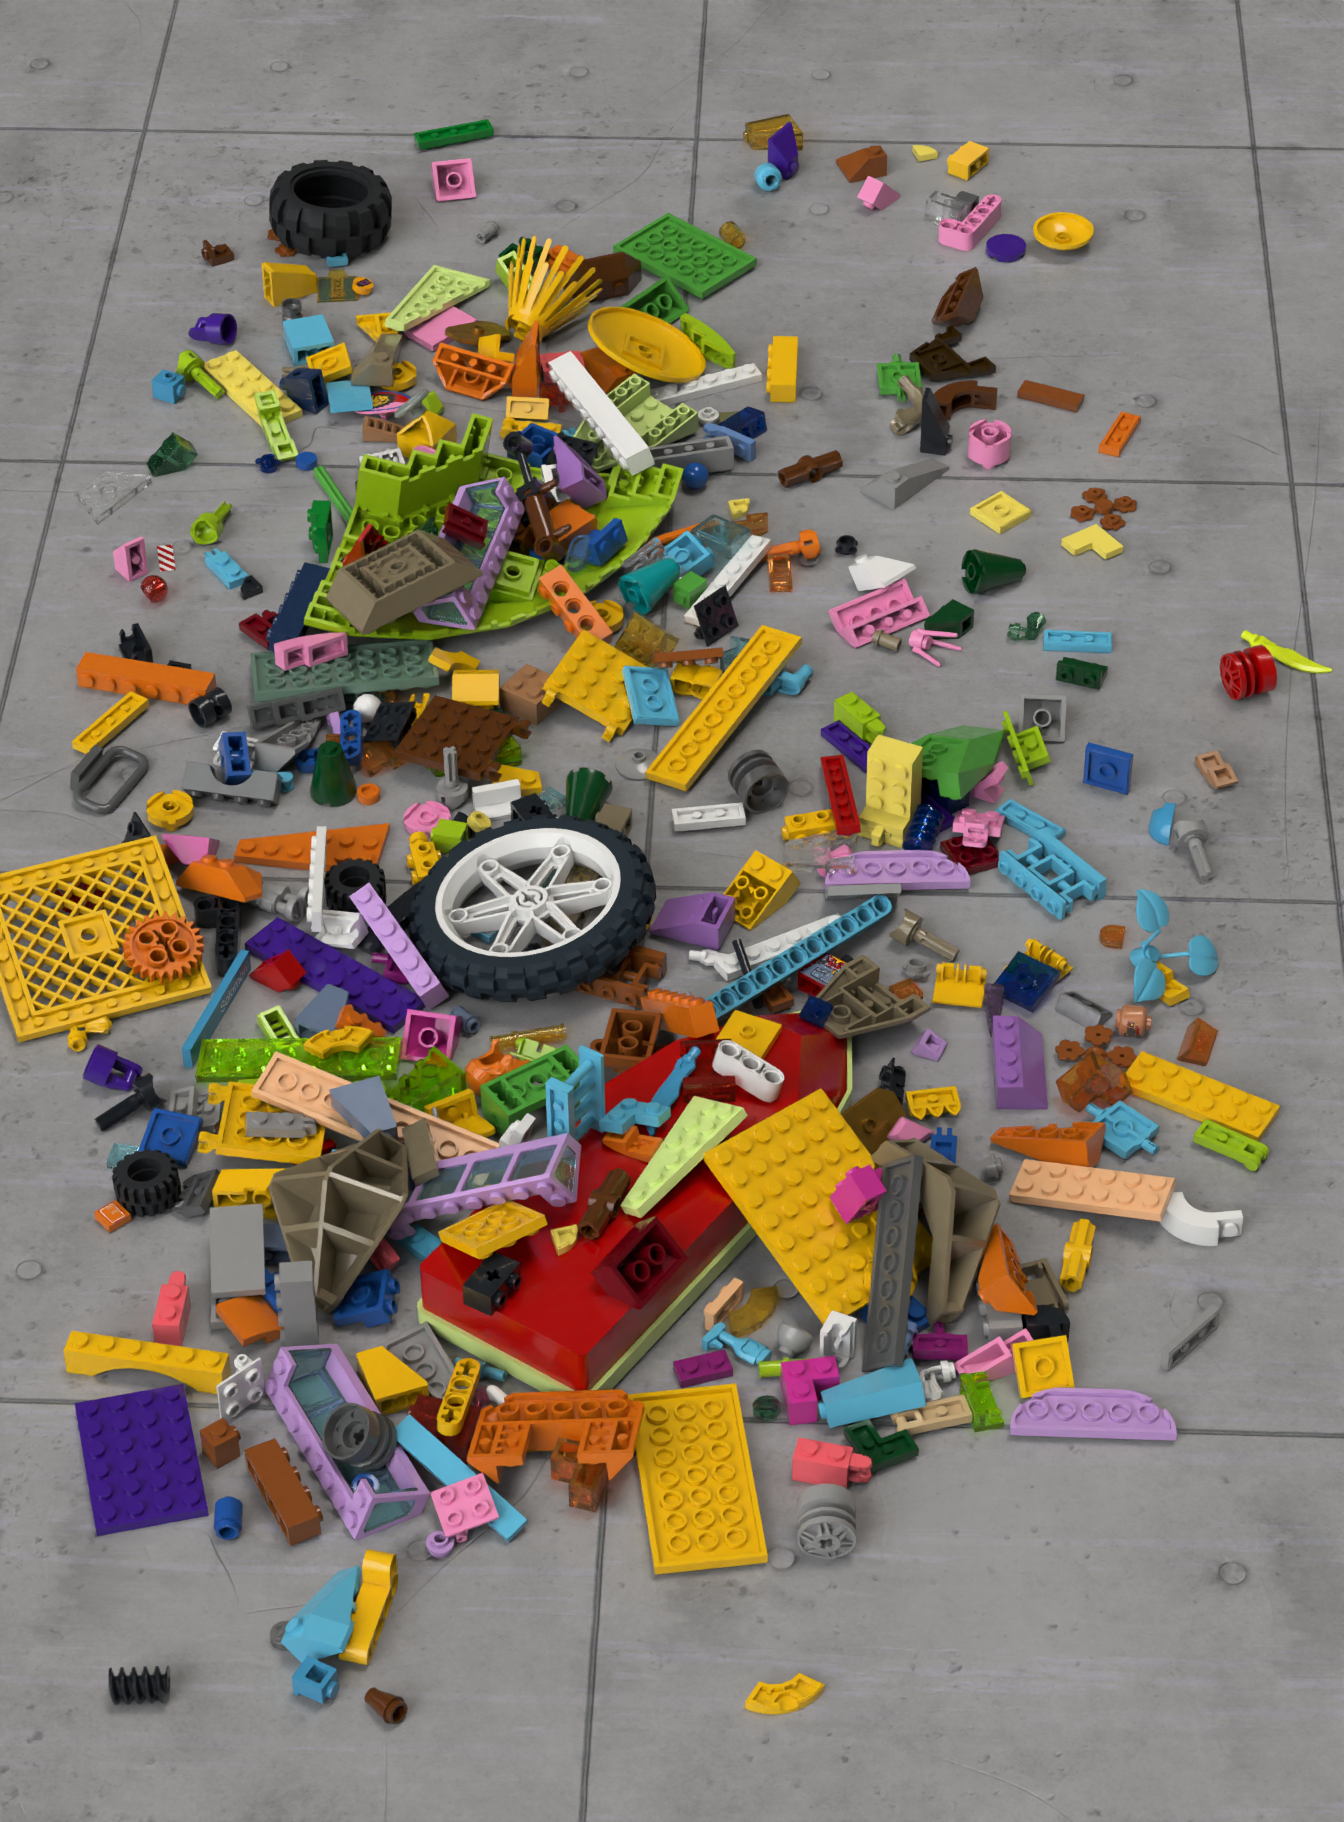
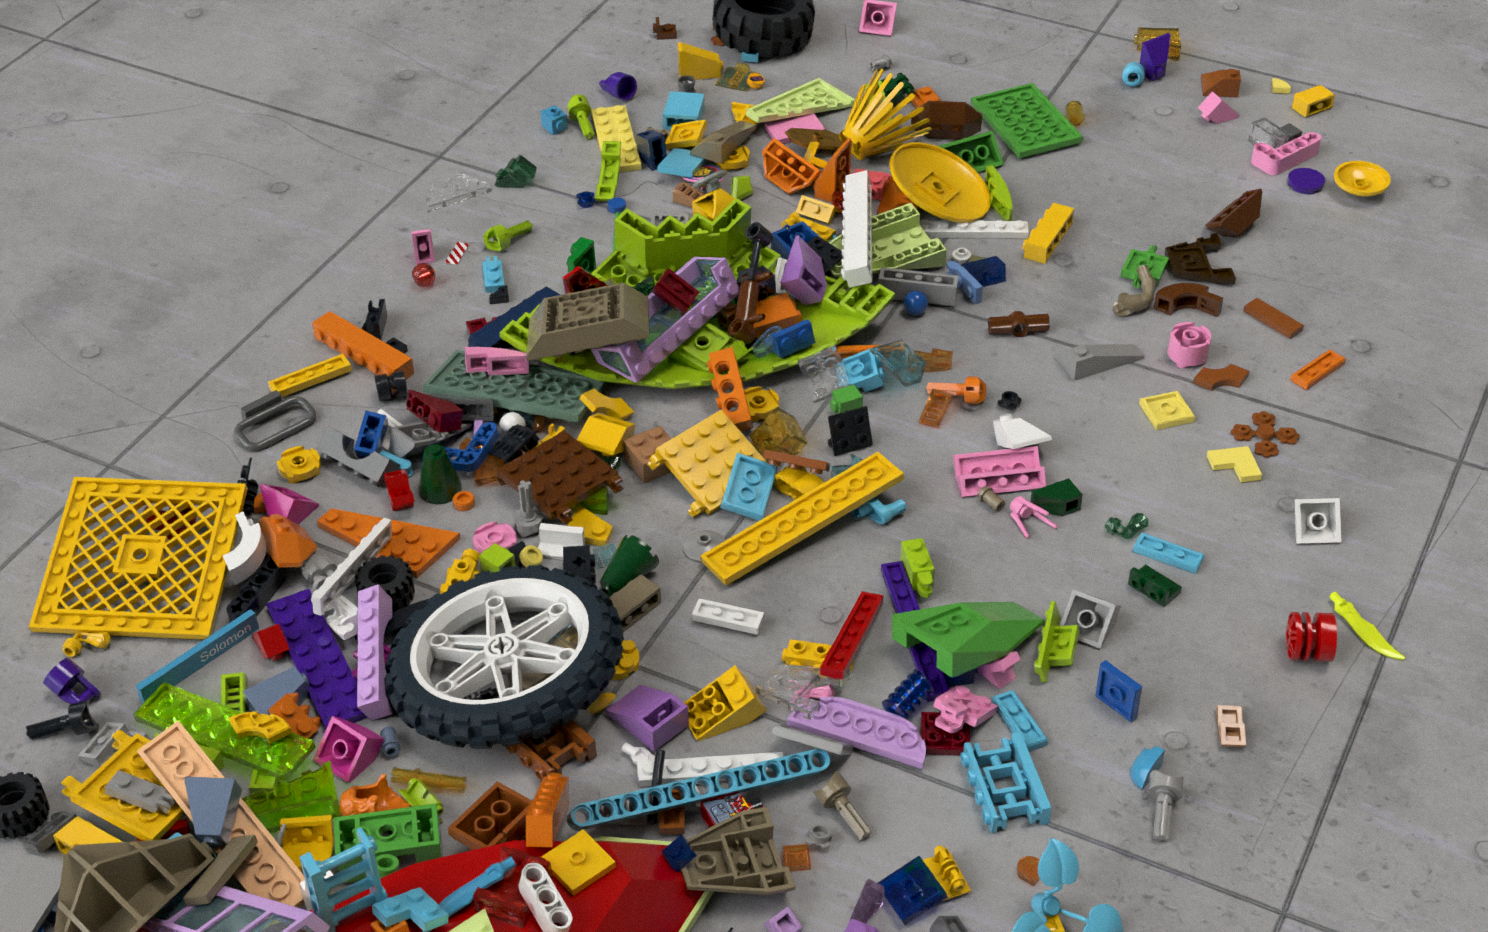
camera: 25 degrees right, 0 degrees up
clear light blue tile [106,1143,139,1169] -> none
orange gear [123,911,204,984] -> none
blue tile [139,1108,204,1167] -> none
teal cone [618,558,680,615] -> none
white plate [684,535,772,626] -> none
light yellow tile [728,498,750,520] -> none
flat silver wheel [728,750,789,813] -> none
light yellow hinge [858,734,923,848] -> none
black slope [920,387,953,456] -> none
yellow hinge [932,962,987,1008] -> none
dark green cone [961,549,1026,594] -> none
none -> white arch [223,512,266,585]
none -> red brick [384,469,415,511]
none -> dark red slope [406,390,463,433]
none -> dark orange tile [1193,364,1249,391]
none -> white slope [1294,498,1341,544]

